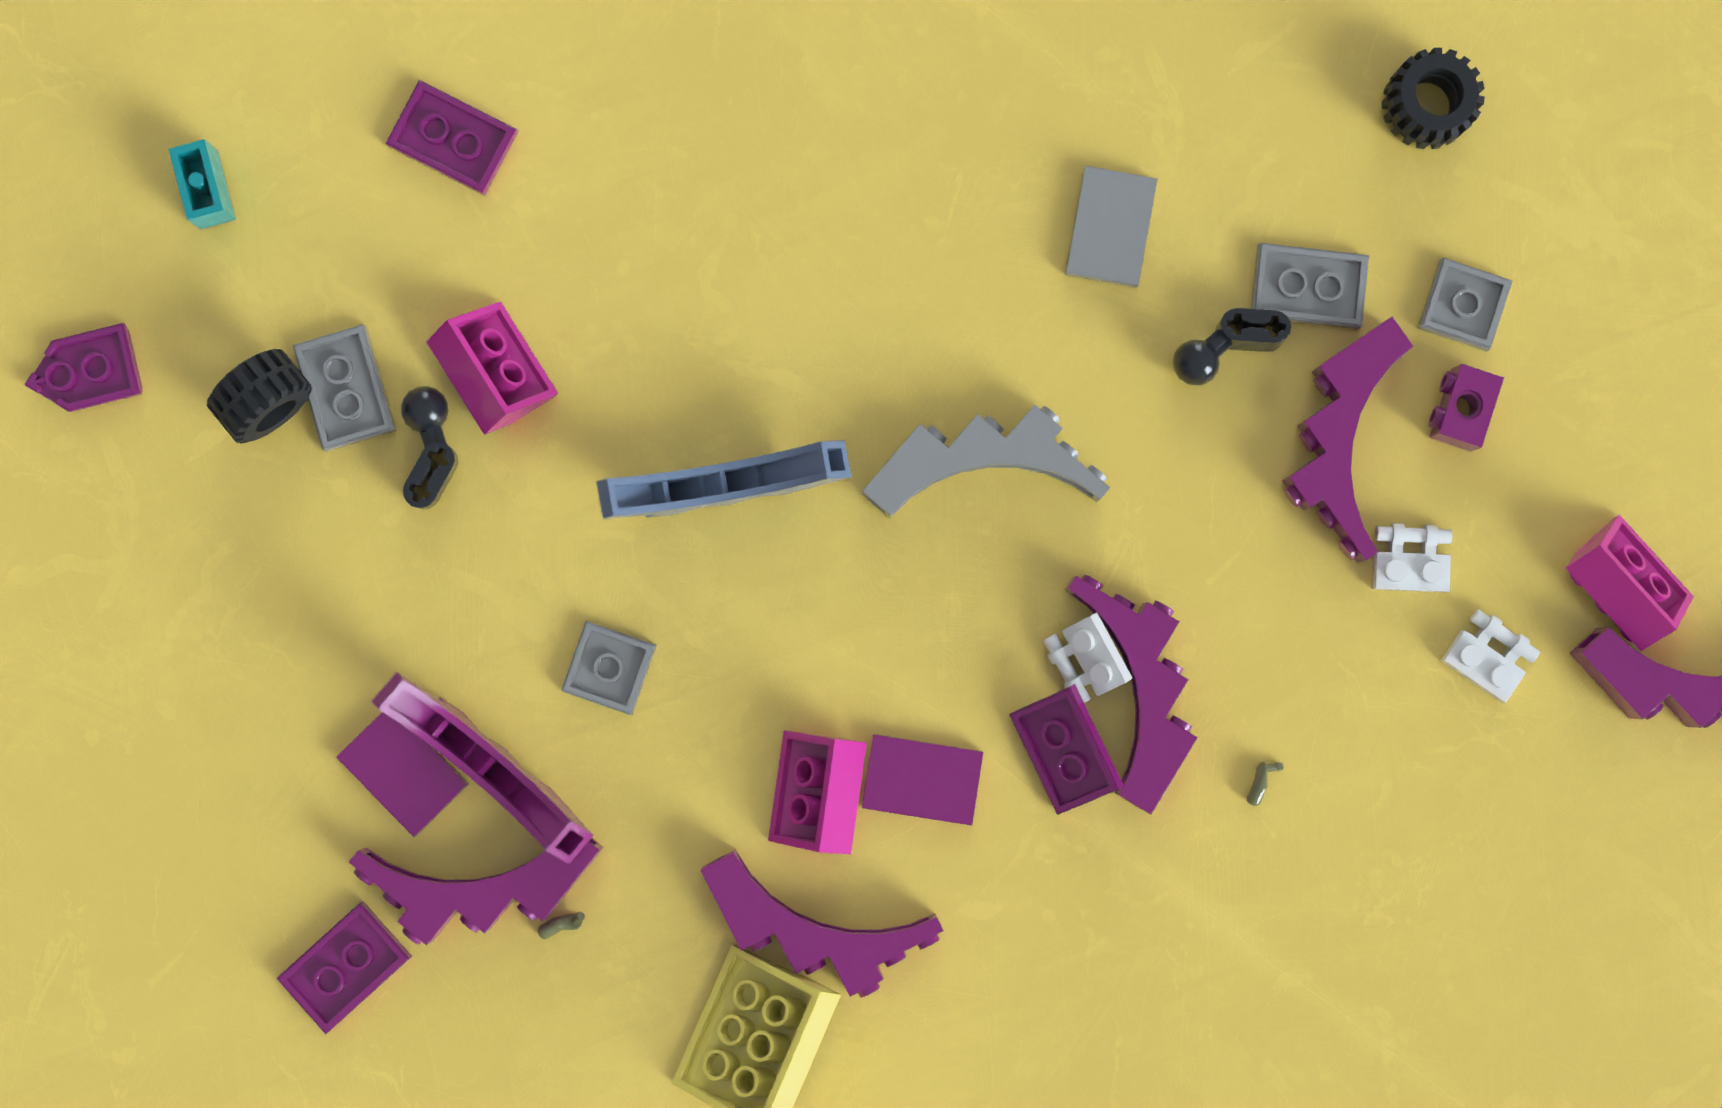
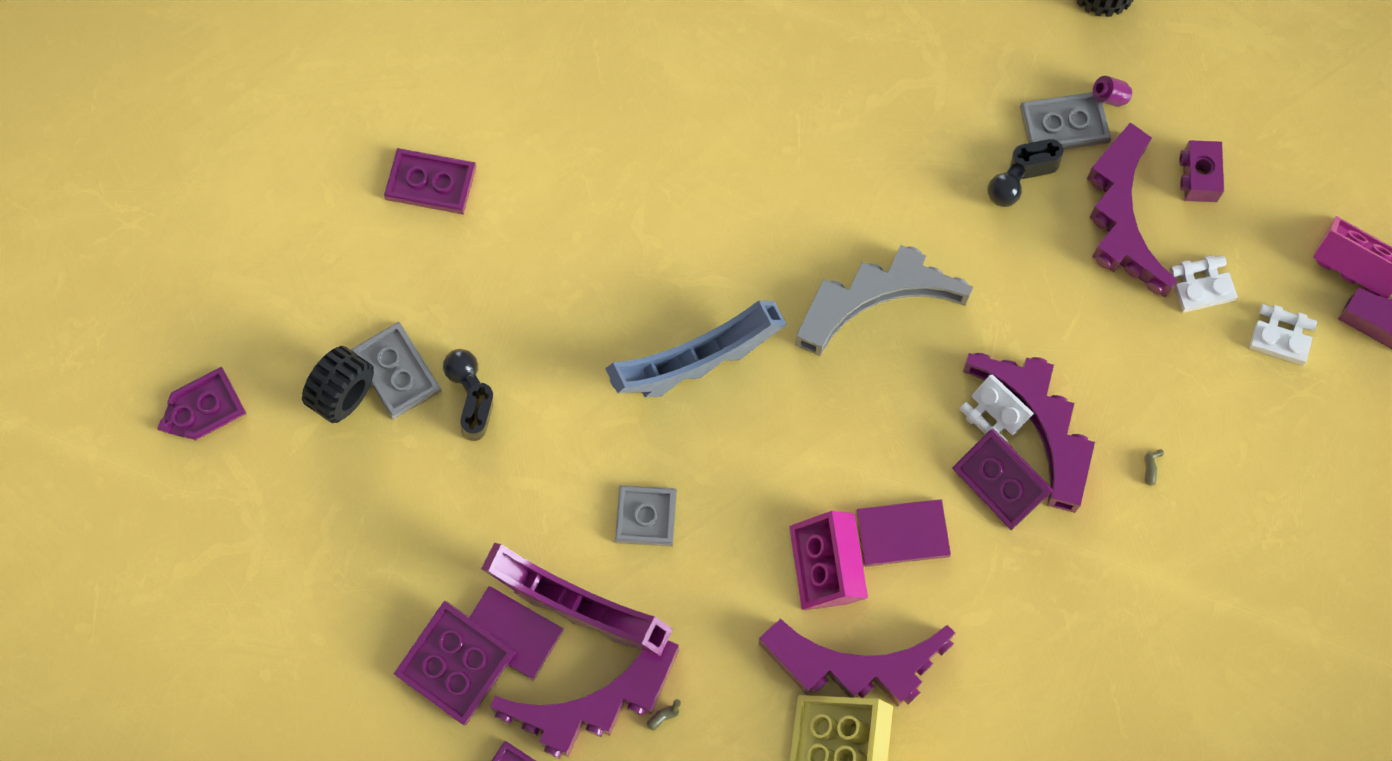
camera: 10 degrees left, 15 degrees down
teal brick [168,139,236,229] -> none
dark pink slope [426,301,558,435] -> none
light grey tile [1065,166,1157,288] -> none
light grey tile [1417,258,1512,351] -> none
none -> magenta plate [394,601,517,725]
none -> magenta brick [1093,76,1132,107]

